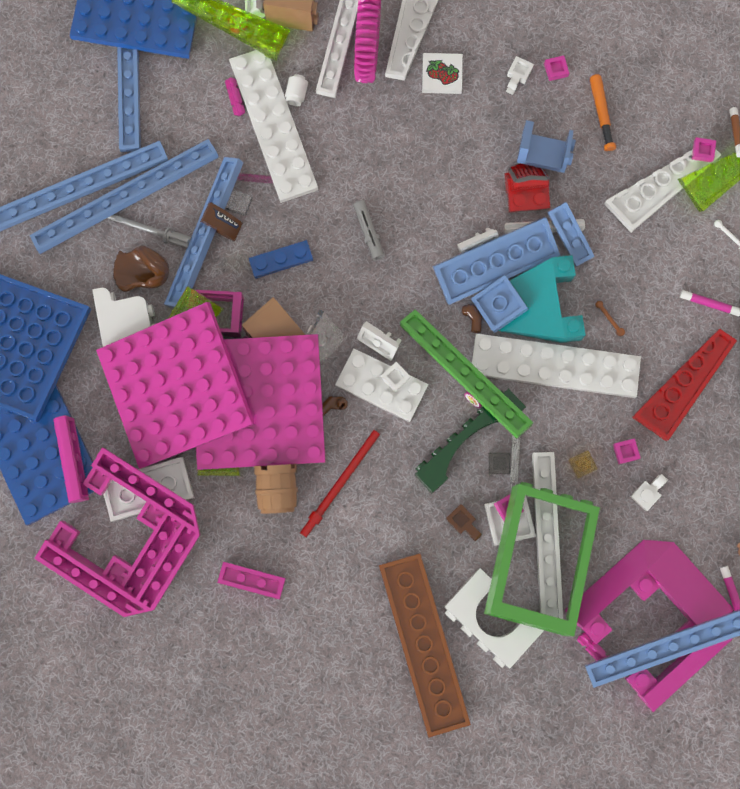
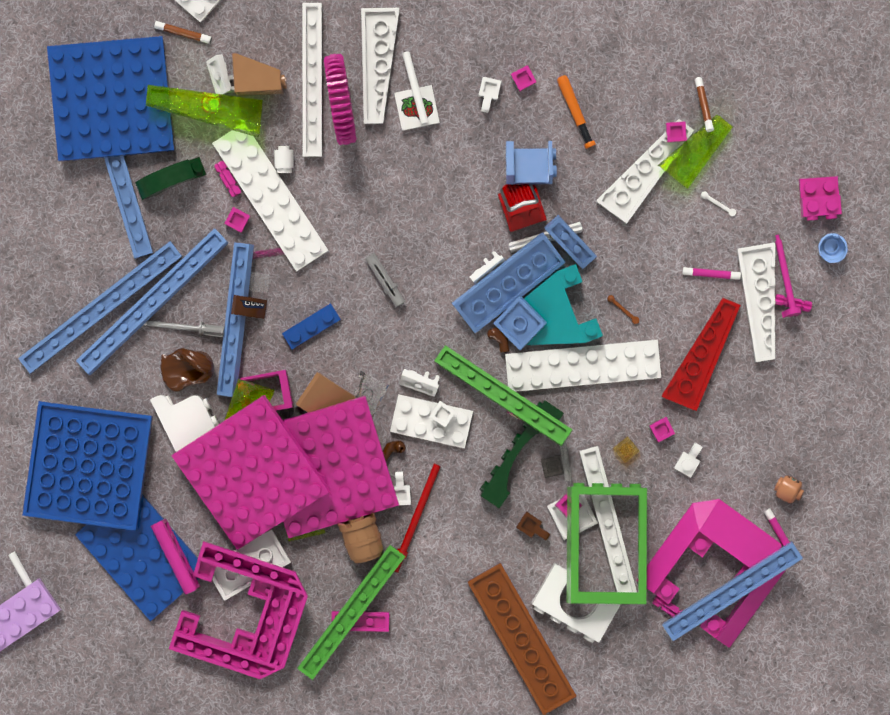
camera: 15 degrees left, 10 degrees up
none -> dark green arch [135,157,207,200]
none -> dark pink plate [224,207,250,233]
none -> bright green plate [297,545,405,680]
none -> white plate [394,471,411,506]
none -> white bar [402,52,429,125]

